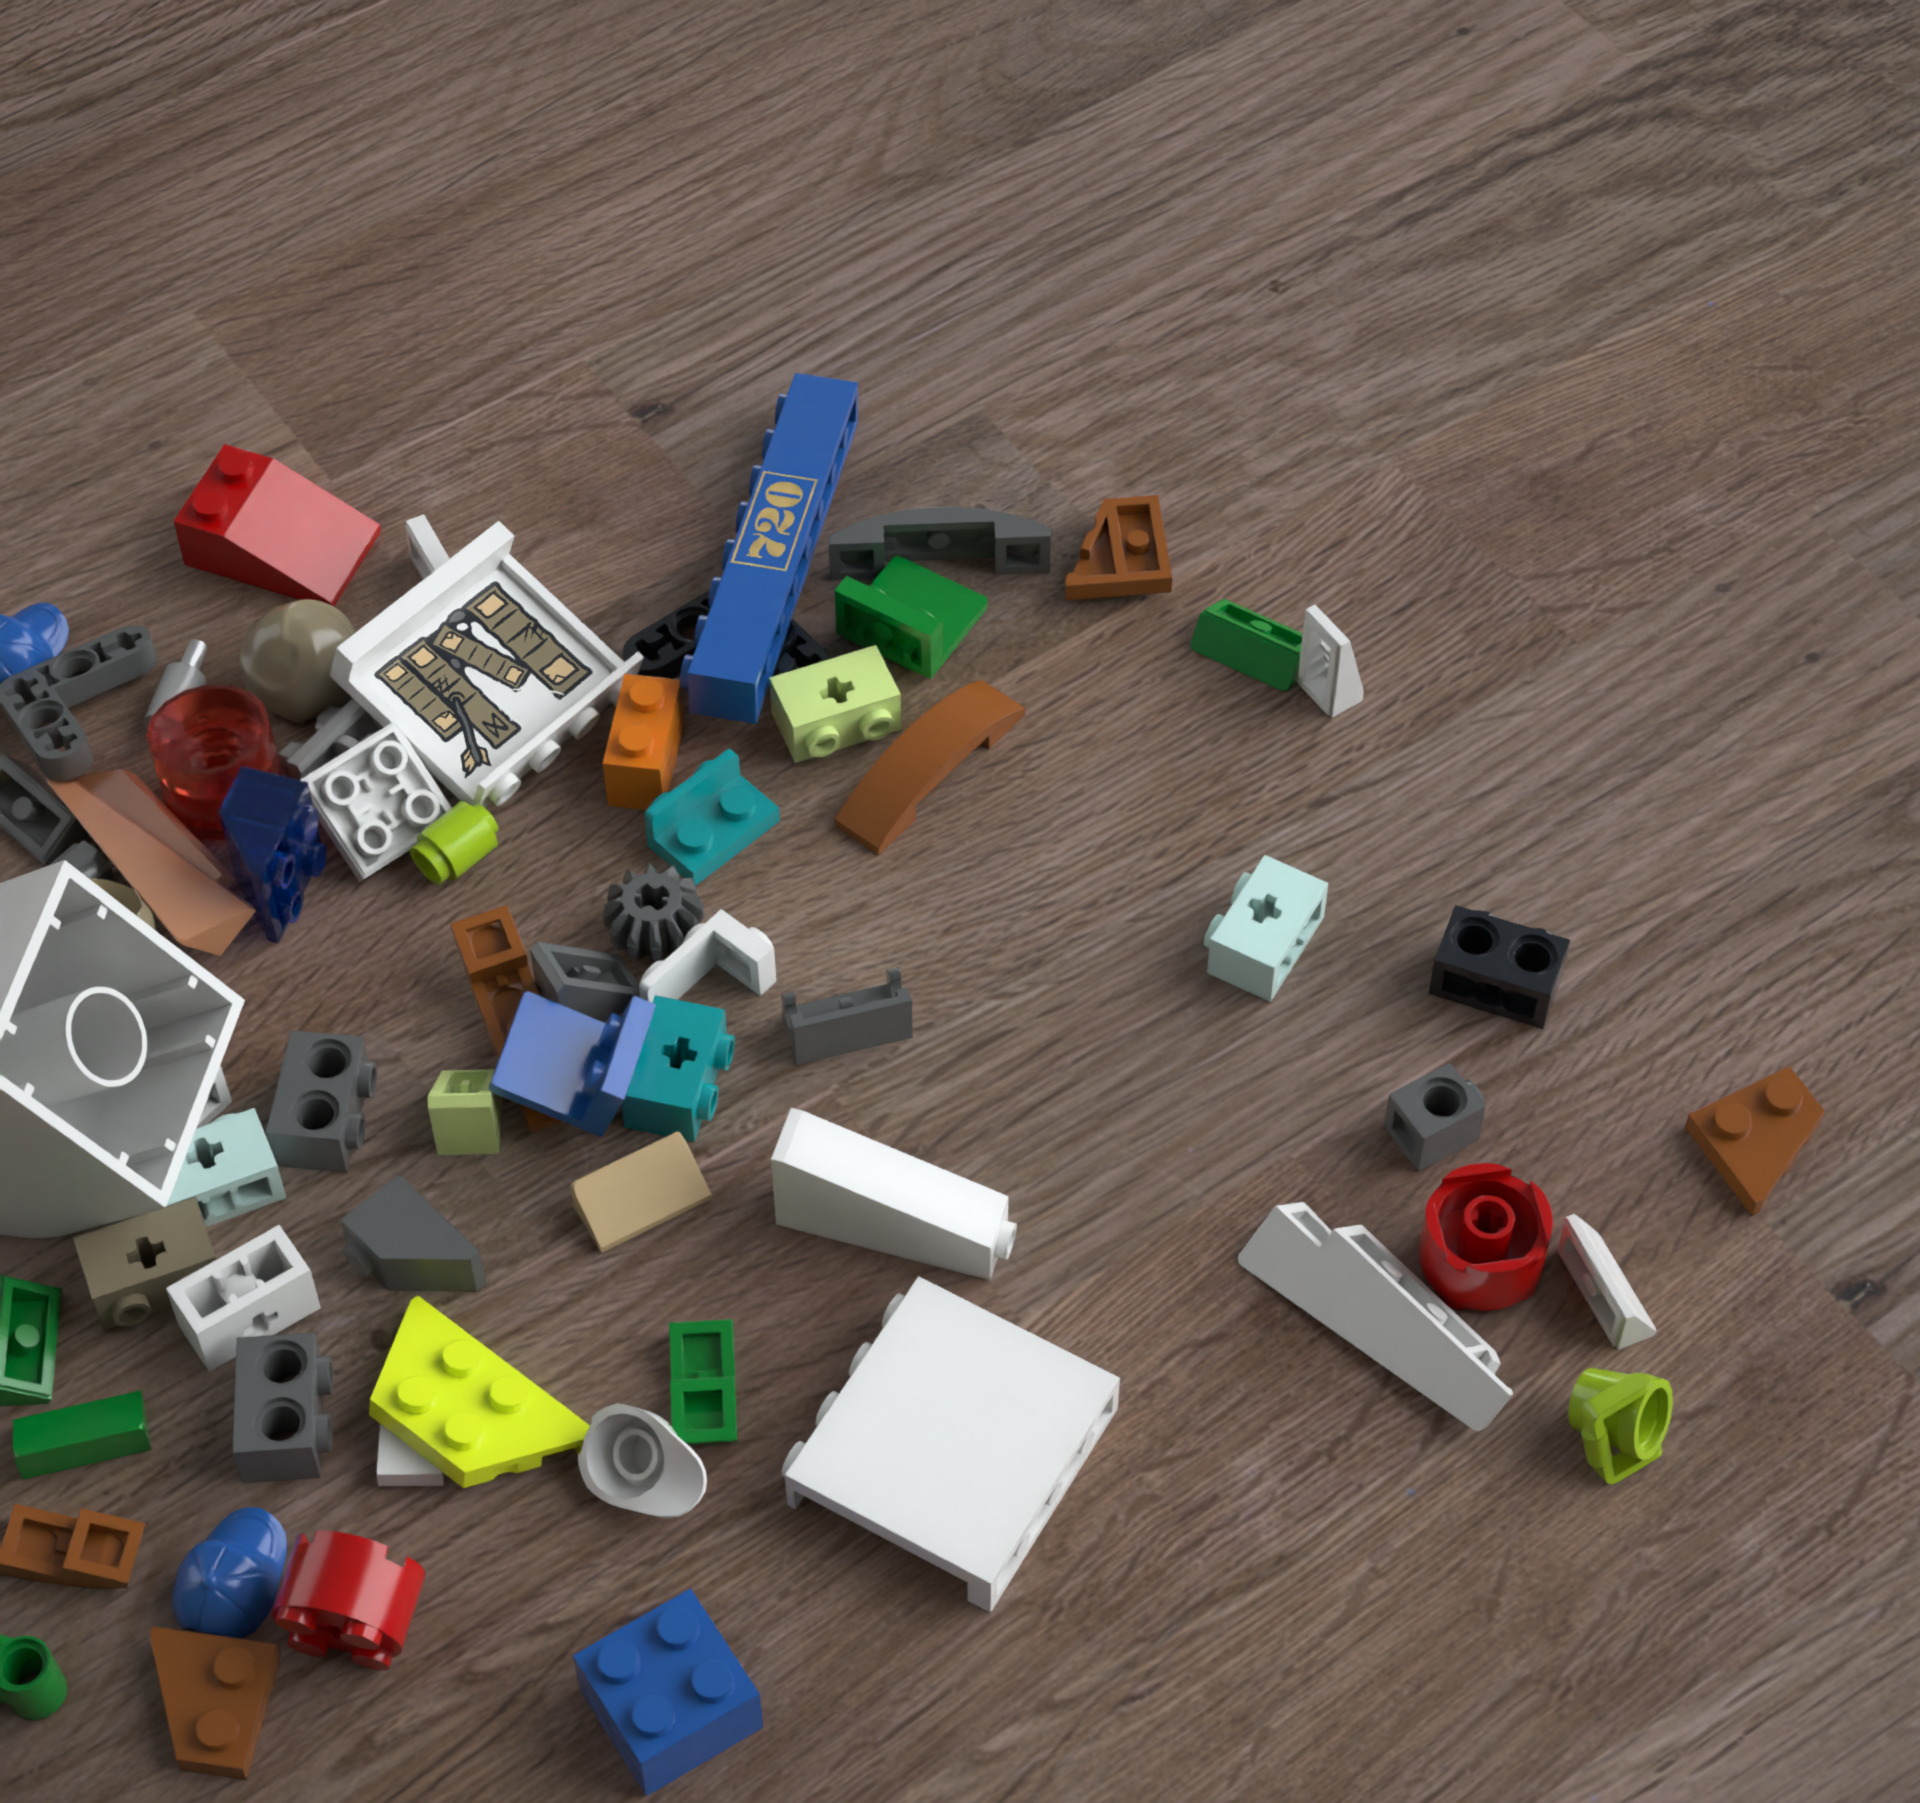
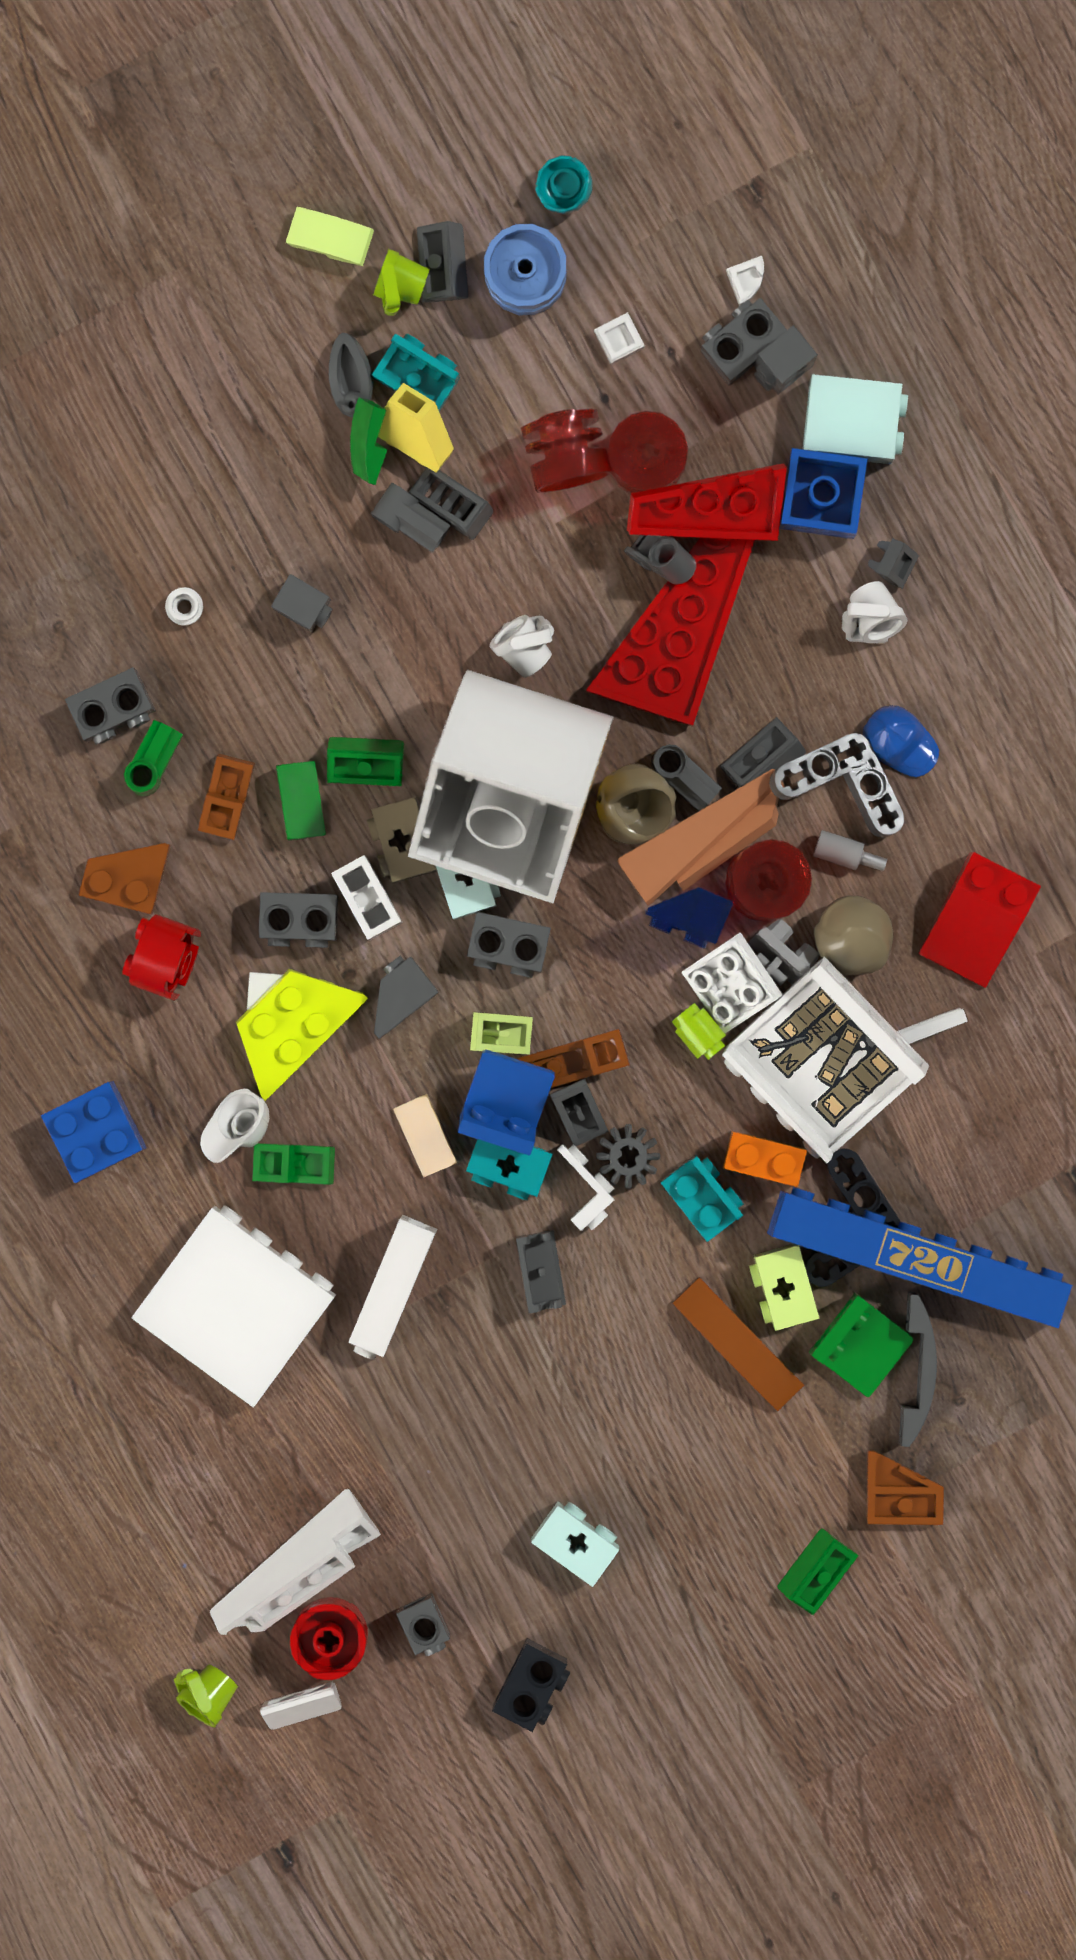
camera: 100 degrees right, 35 degrees up
blue piece [171,1507,287,1639] -> none
white slope [1297,605,1364,718] -> none
dark orange wing [1685,1066,1825,1216] -> none

